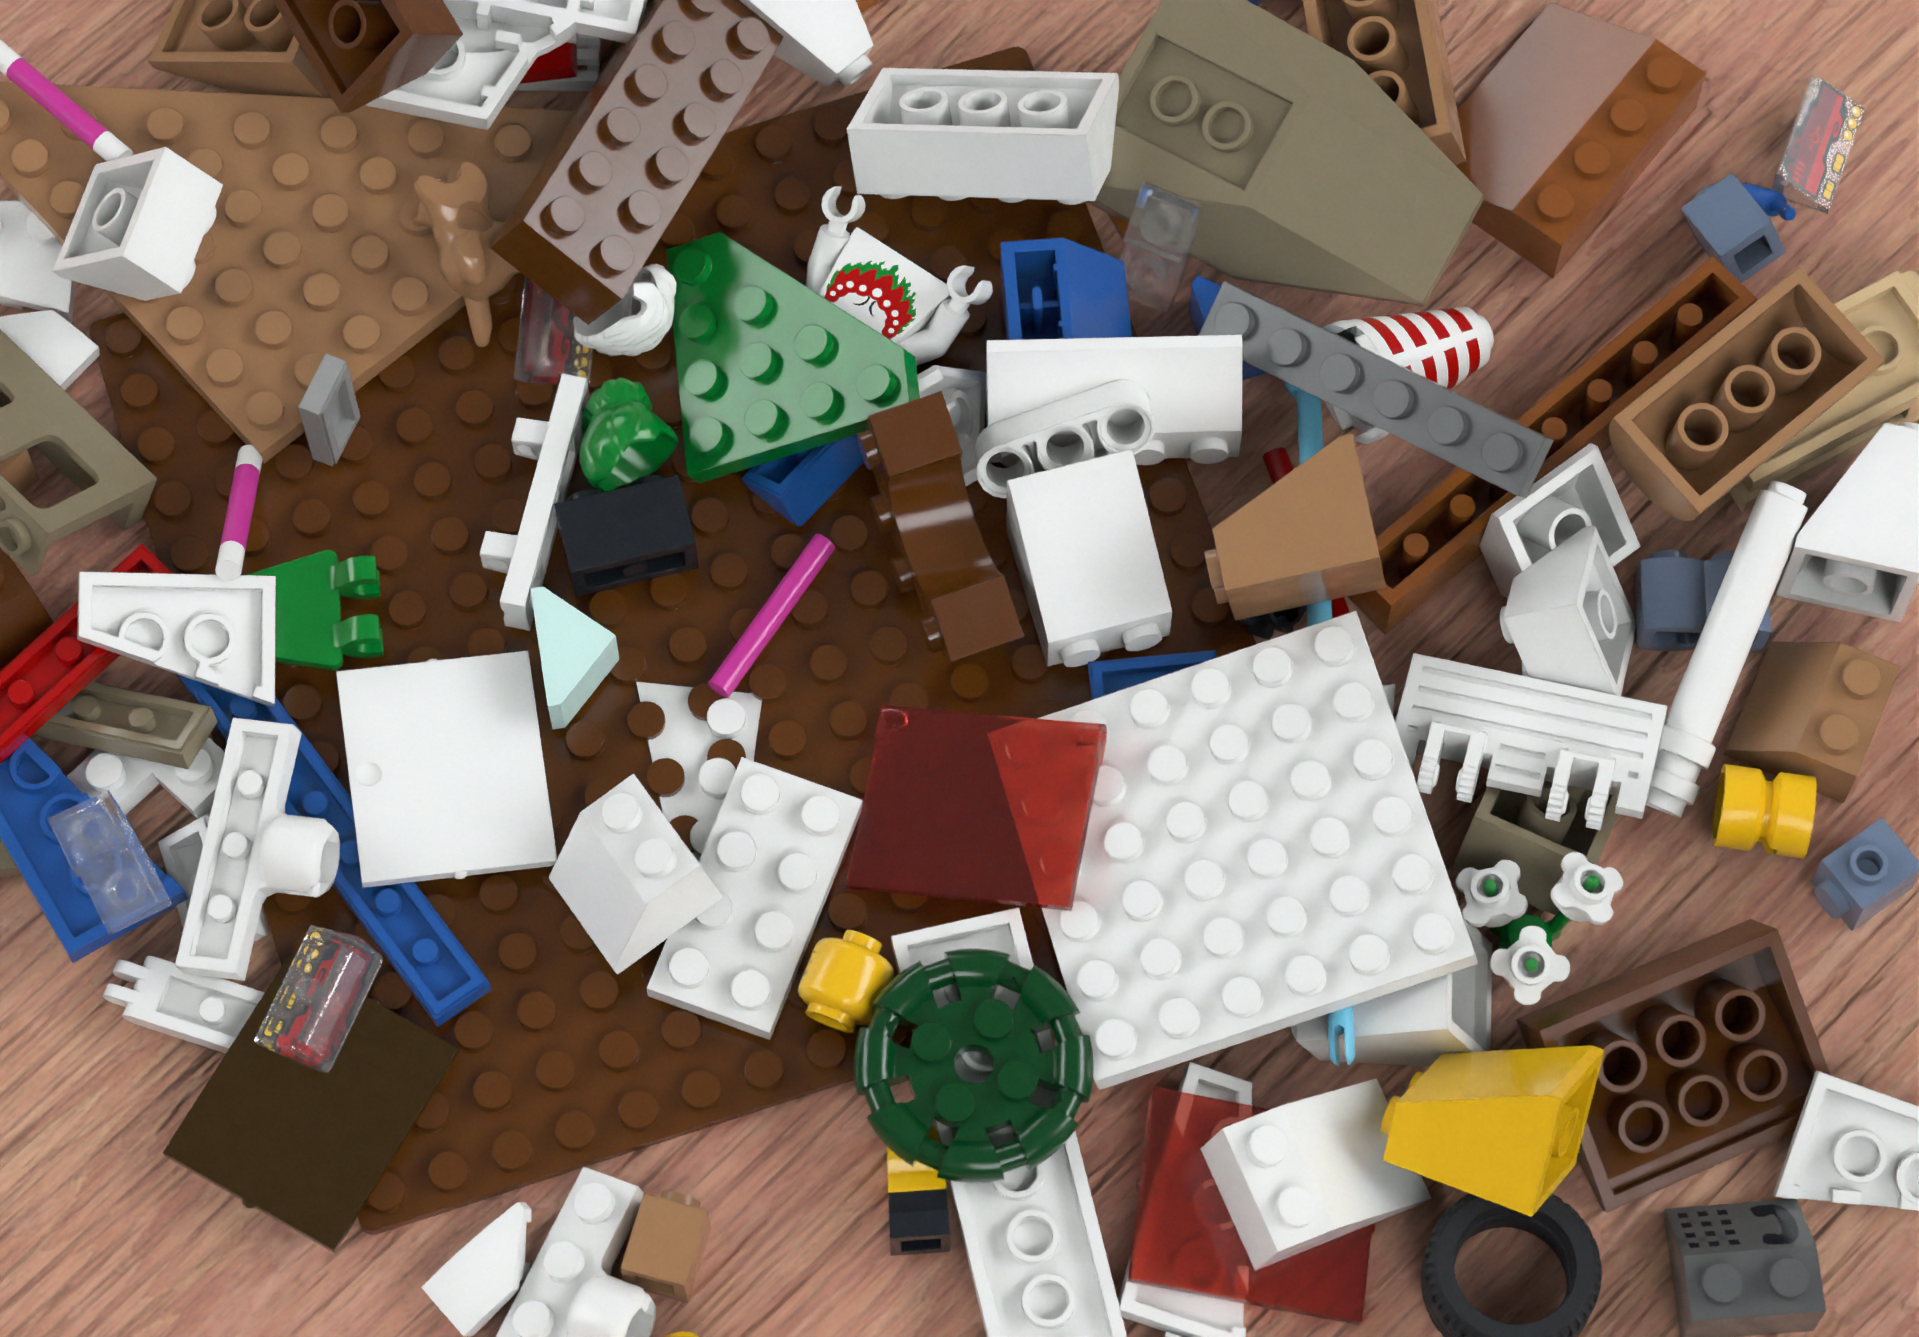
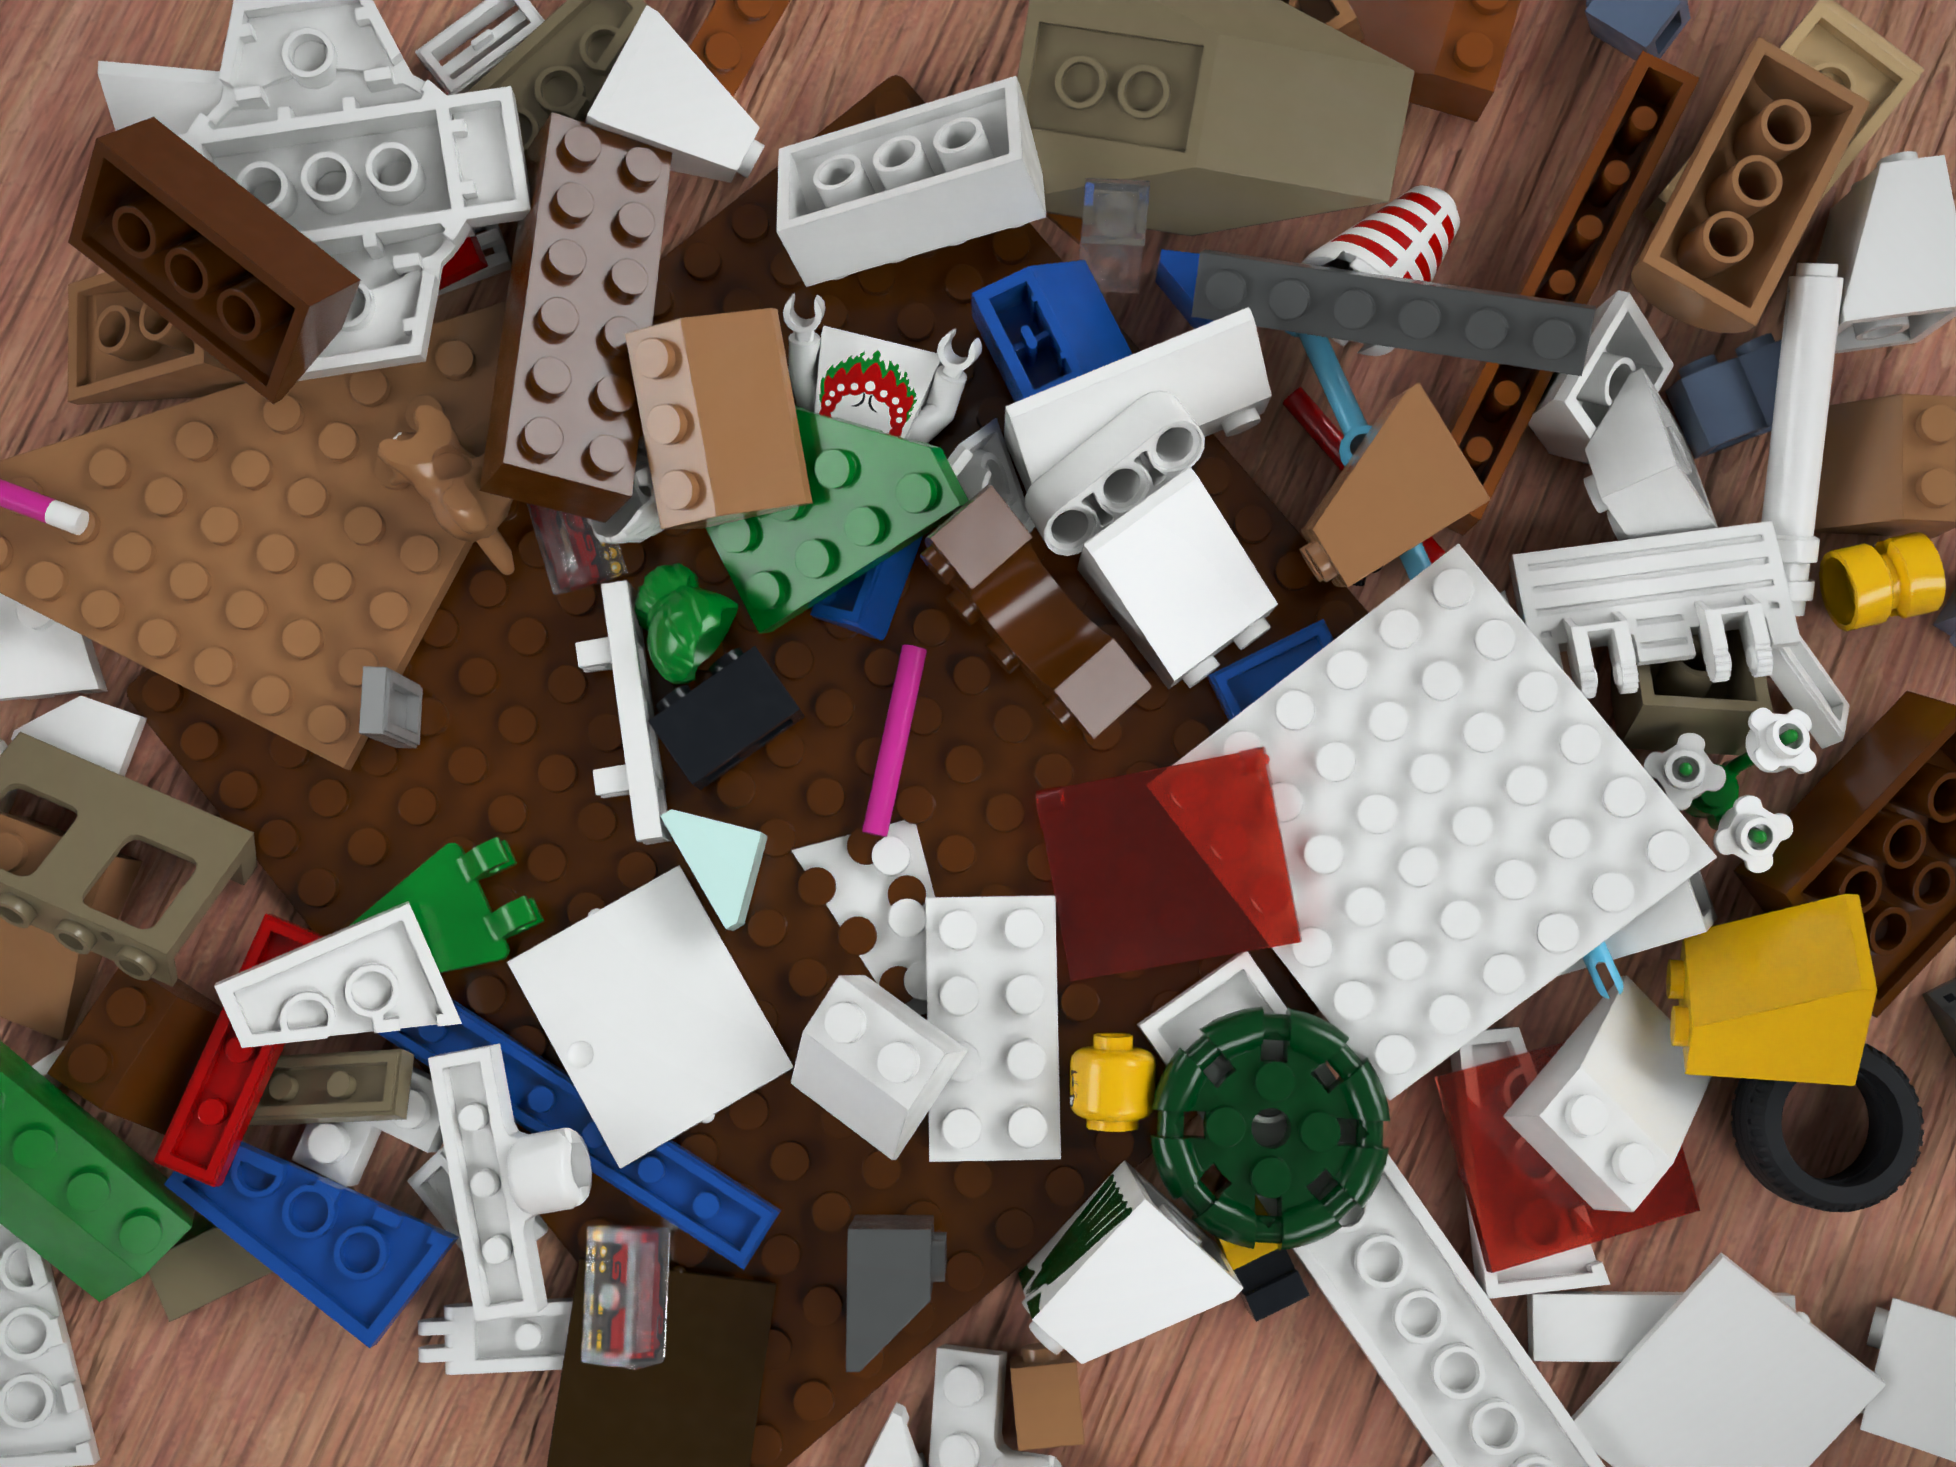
camera: 20 degrees left, 15 degrees up
clear slope [48,790,173,935] -> none
white slope [52,147,223,301] -> none
bar [215,445,263,581] -> none
none -> medium nougat slope [625,308,813,529]
none -> dark grey slope [846,1215,947,1372]
none -> white slope [1018,1160,1243,1364]
none -> white tile [1769,636,1850,749]

